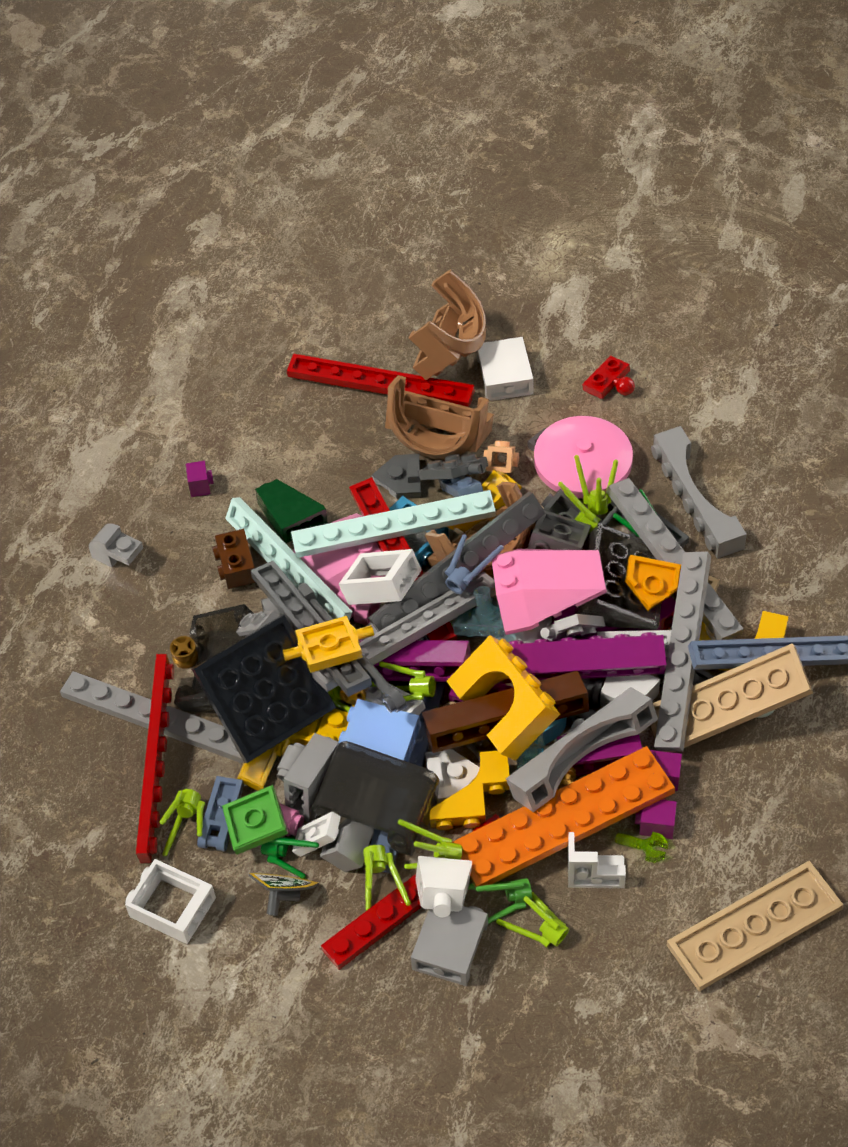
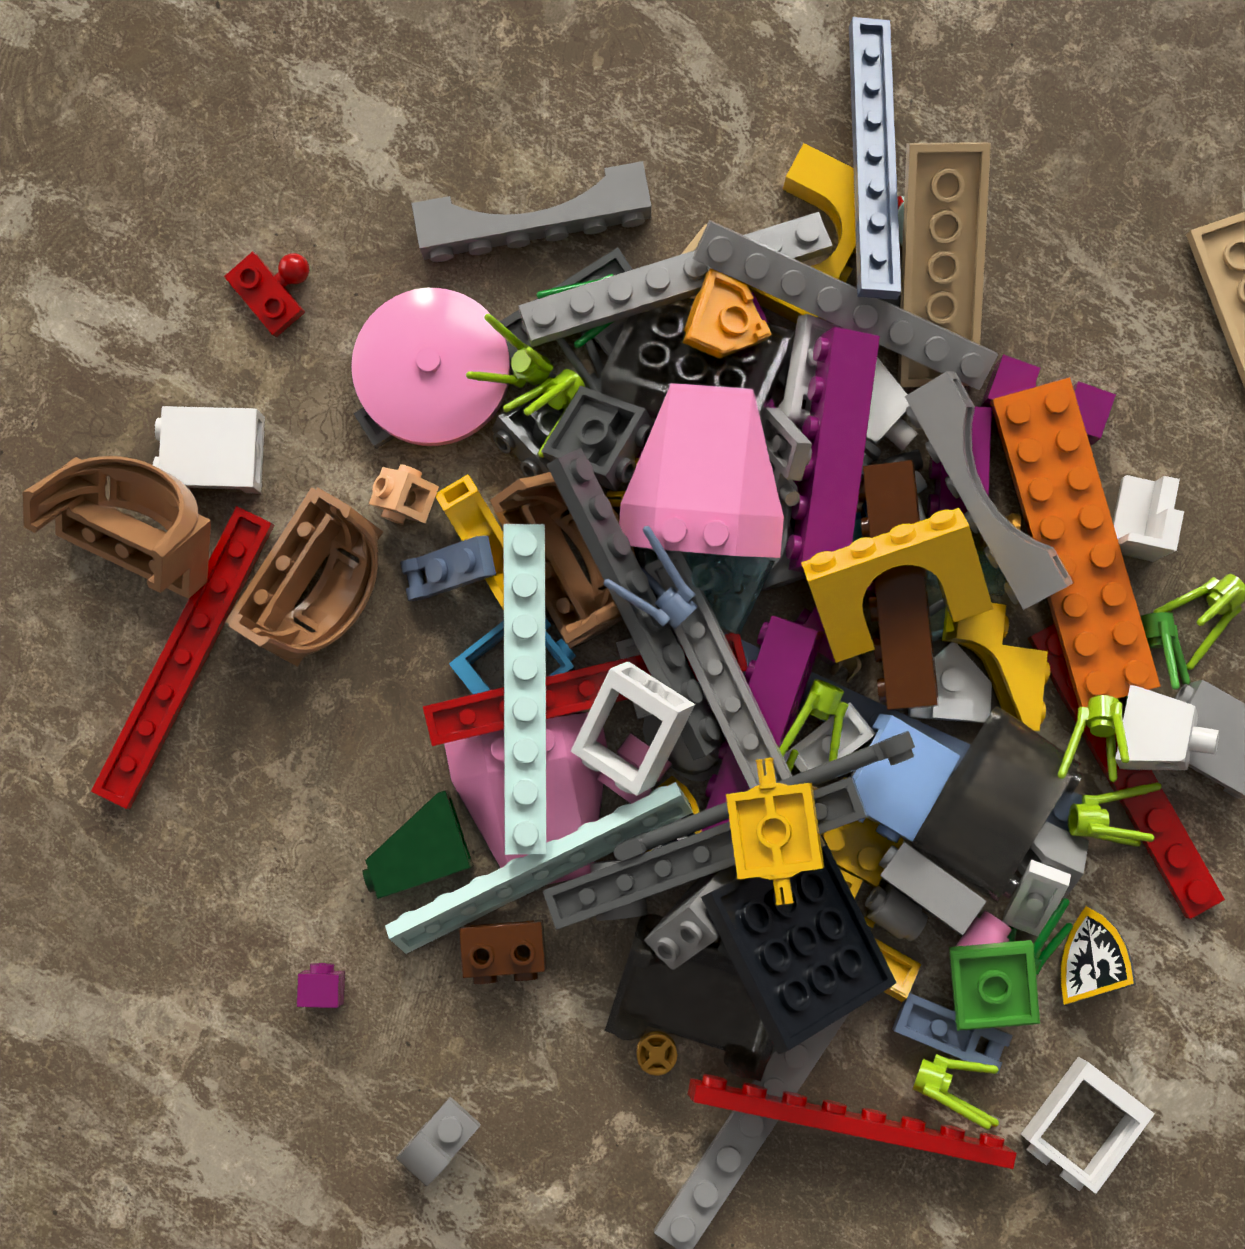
camera: 80 degrees left, 30 degrees up
dark grey plate [371,454,421,499] -> none
dark grey plate [418,453,488,480] -> none
clear neon green bar [615,832,668,863] -> none

